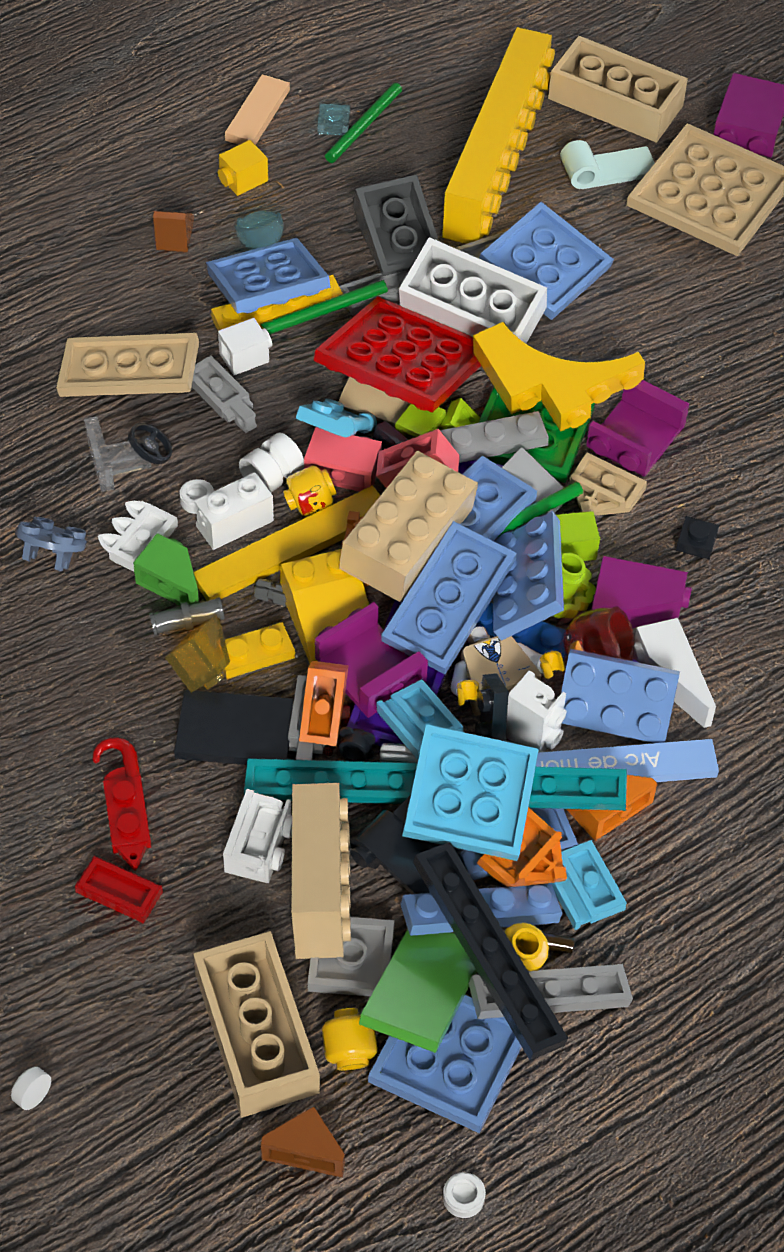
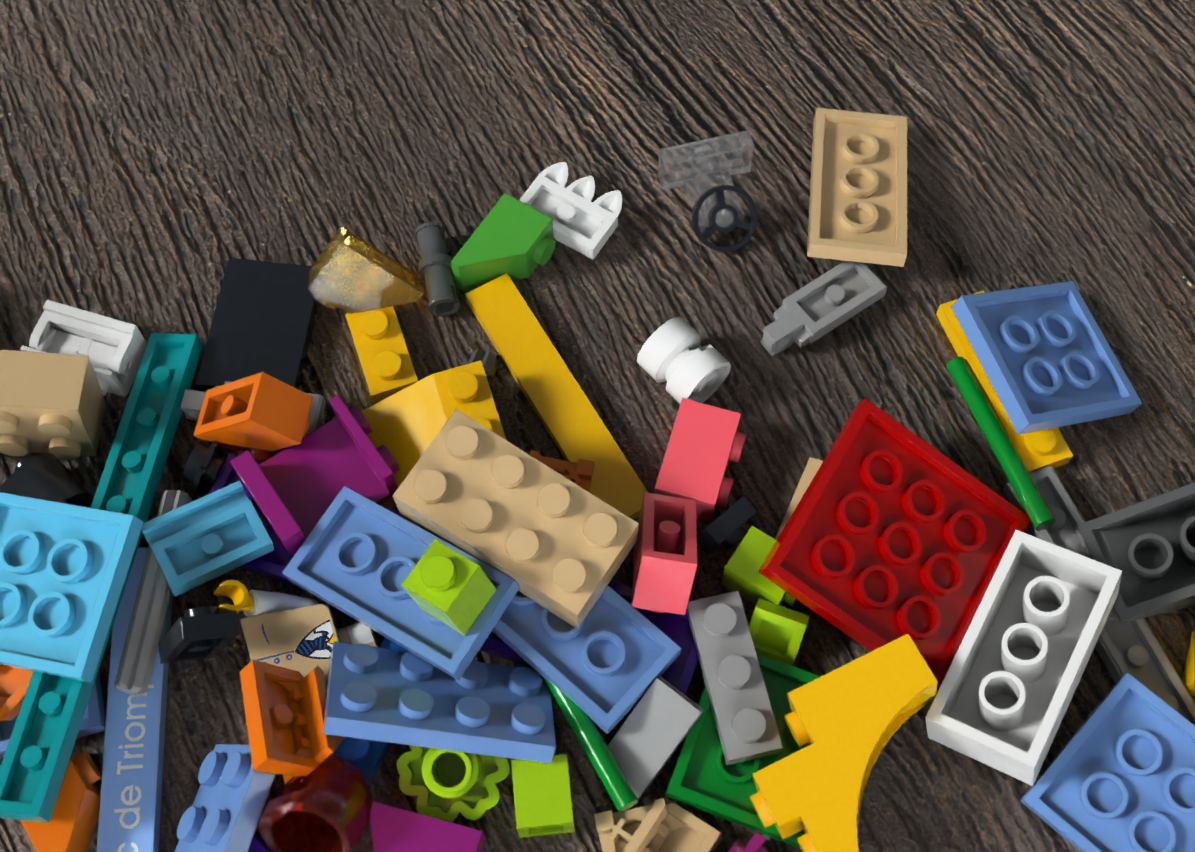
camera: 95 degrees right, 10 degrees up
sand blue plate [15,517,87,572] -> none
red tile [75,856,163,923] -> none
red plate [92,737,151,871] -> none
dark orange slope [153,211,194,252] -> none
white tile [179,479,214,514] -> none
white hinge [194,472,274,550] -> none
white brick [218,318,272,376] -> none
clear light blue hair [235,210,284,249] -> none
yellow head [283,465,337,516] -> none
medium azure plate [296,399,377,437] -> none
white hinge [506,670,567,753] -> none
none -> orange slope [239,660,346,776]
none -> lime brick [401,539,496,636]

